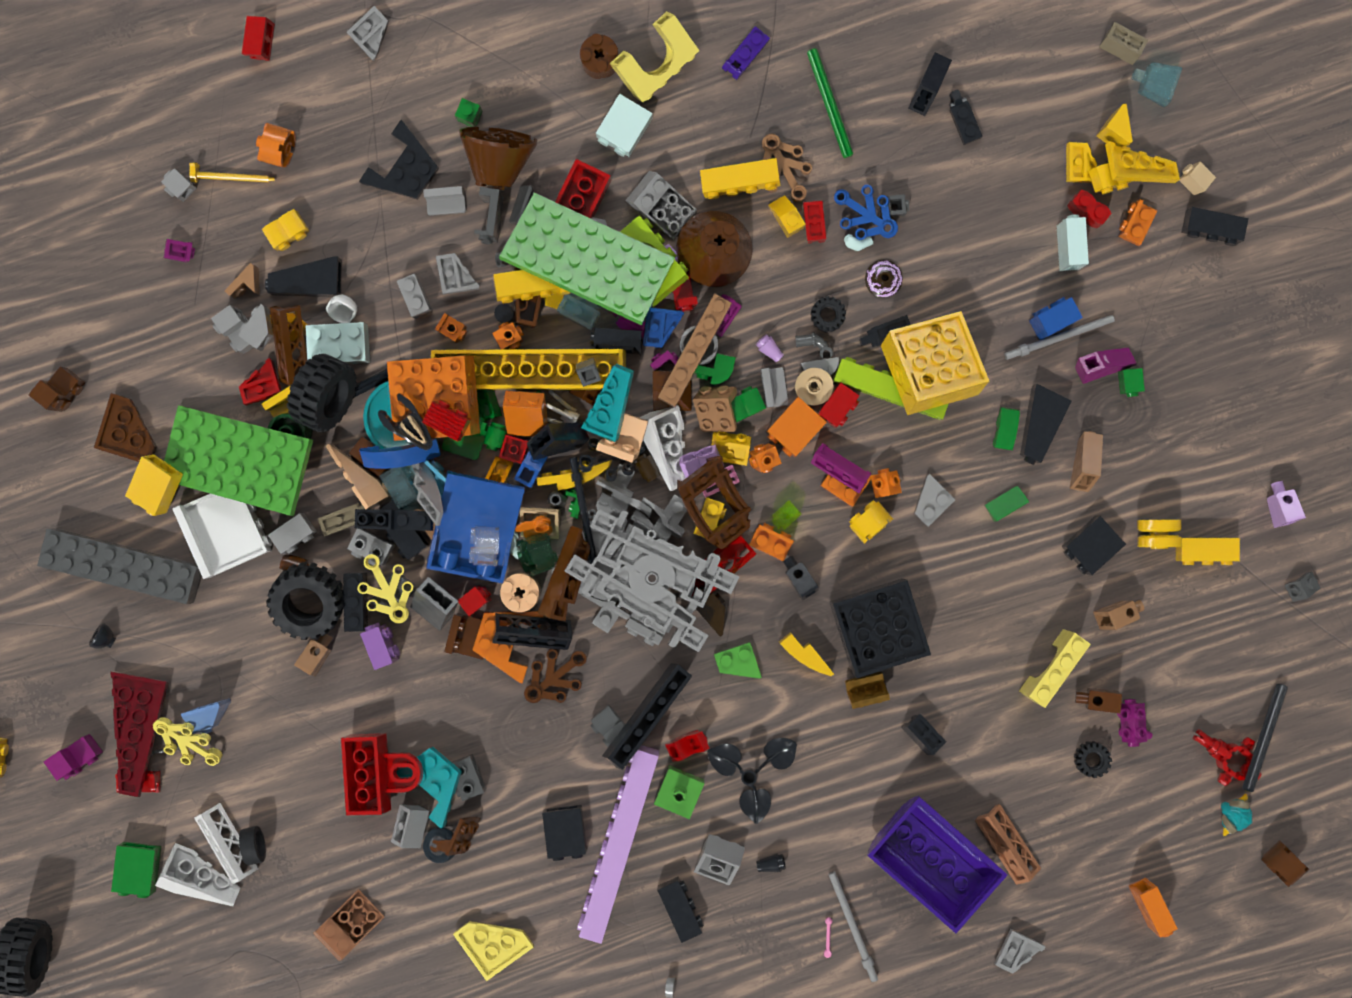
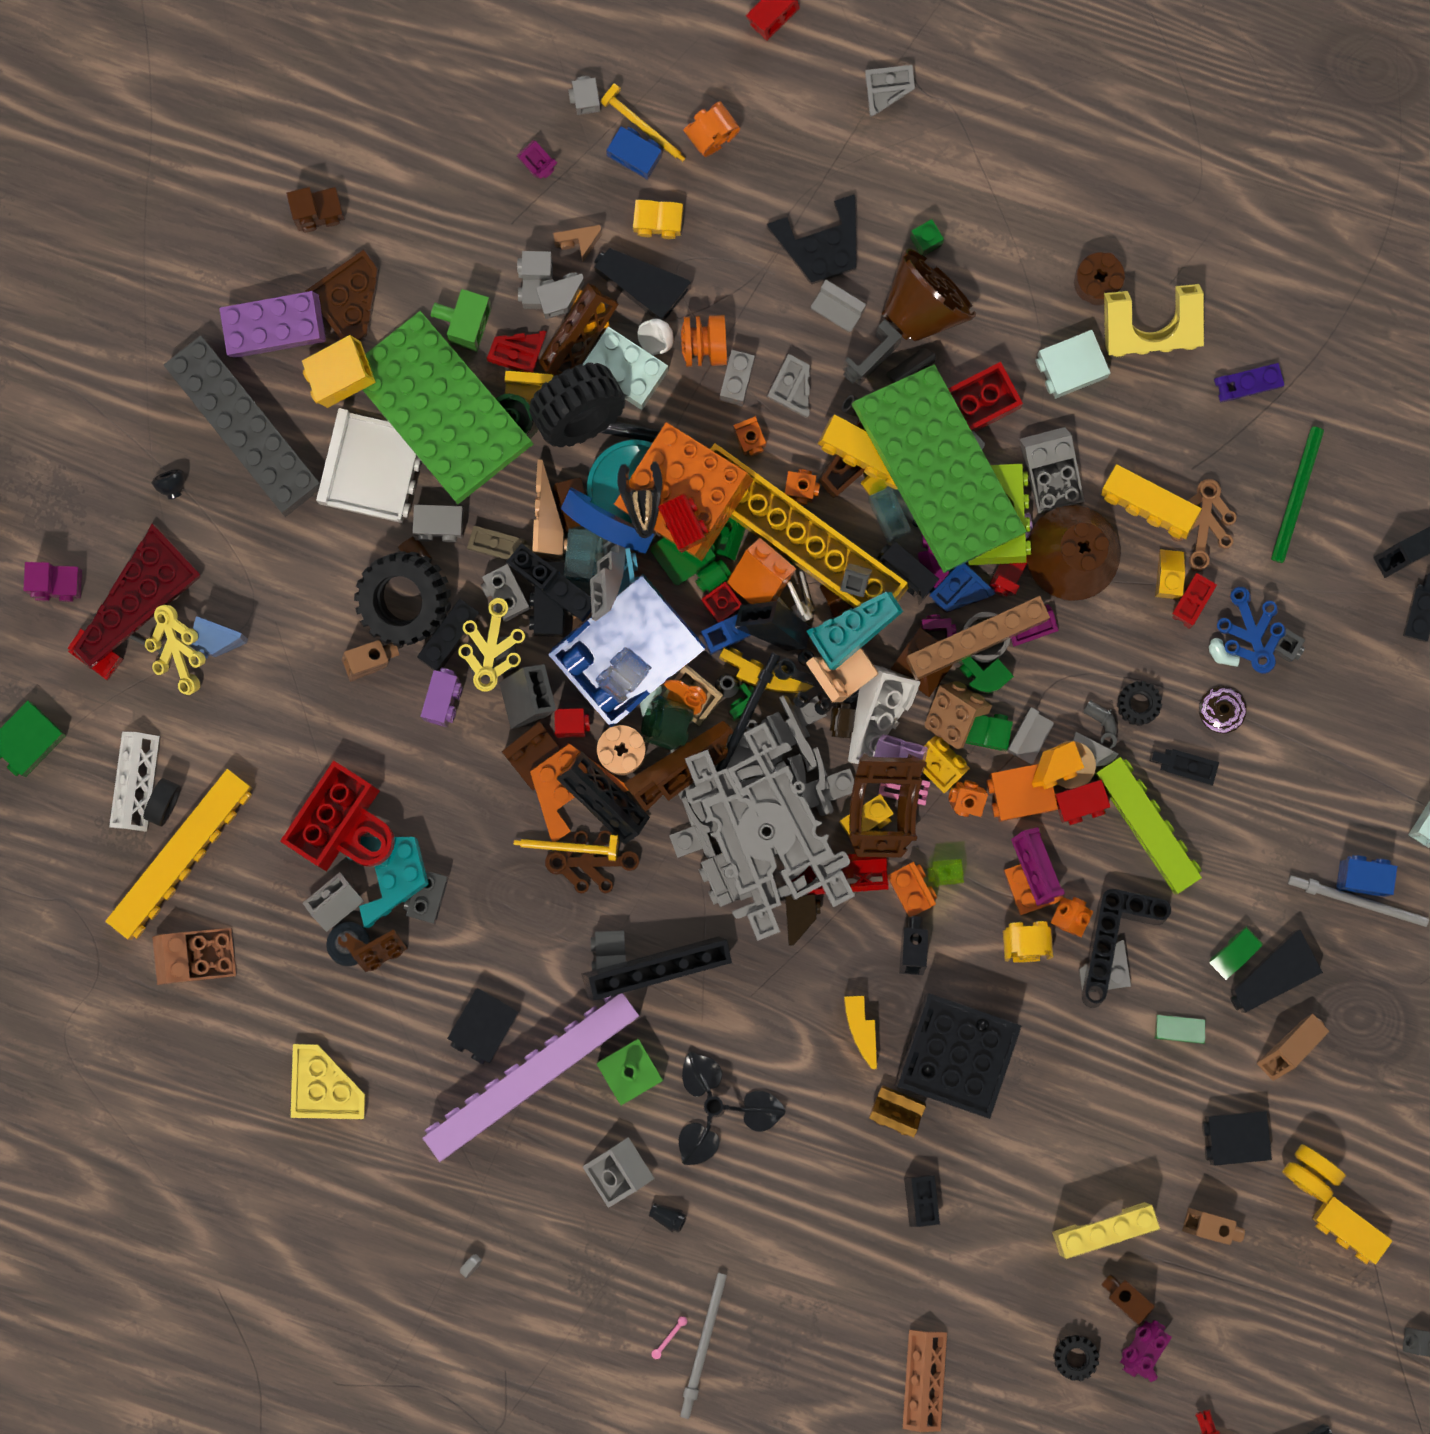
camera: 35 degrees right, 5 degrees down
white wedge [155,843,240,906] -> none
light orange slope [485,456,514,483] -> none
black tile [494,304,514,323] -> none
black brick [657,876,704,943] -> none
red brick [665,730,710,762] -> none
bright green wing [714,642,762,678] -> none
lavender cone [756,334,784,362] -> none
dark purple container [867,796,1008,933] -> none
yellow piece [881,311,989,415] -> none
magenta slope [1075,347,1137,384] -> none
green brick [1118,368,1145,397] -> none
none -> yellow brick [105,769,253,940]
none -> medium lavender brick [219,291,326,358]
none -> bright green brick [431,289,492,352]
none -> yellow piece [514,835,619,861]
none -> blue brick [606,126,662,180]
none -> orange wheel [681,315,727,367]
none -> light orange slope [1032,741,1084,789]
none -> black beam [1082,889,1171,1008]

